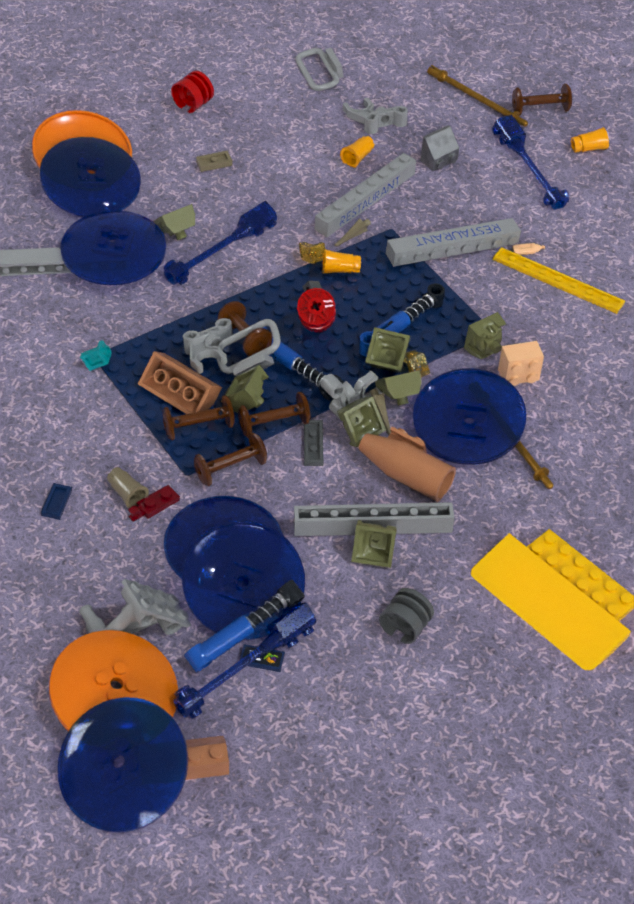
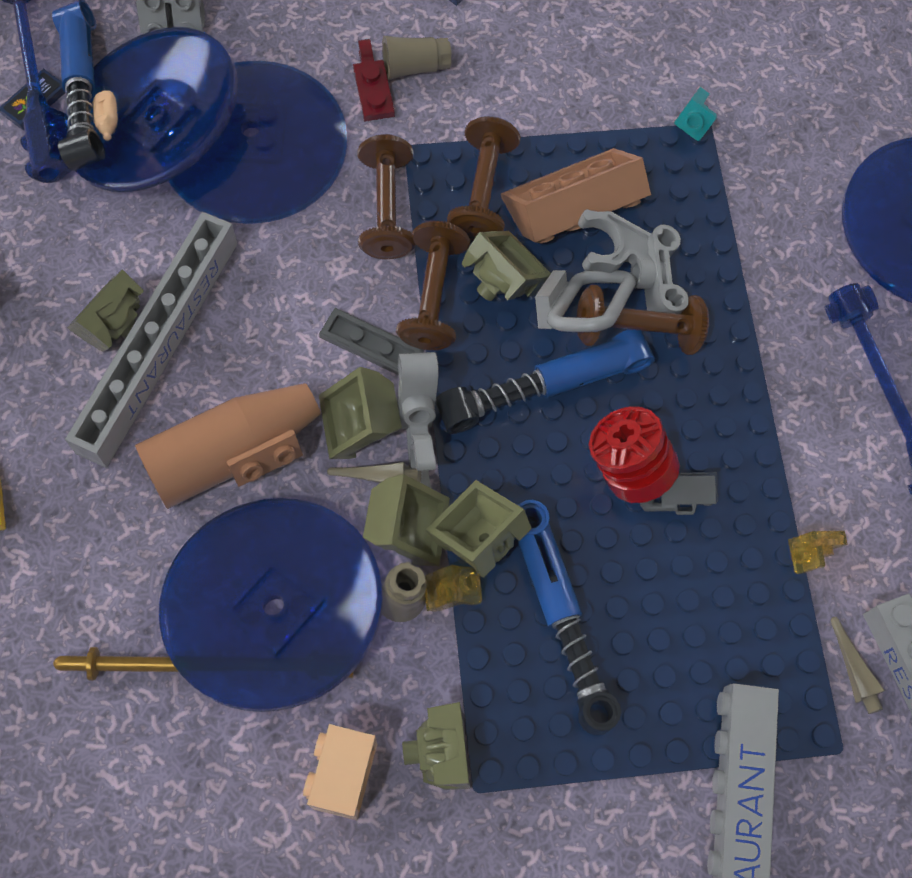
camera: 115 degrees right, 20 degrees up
light orange plant [322,249,361,274] -> none
none -> light nougat piece [93,91,118,141]
none -> dark tan plant [376,562,426,622]

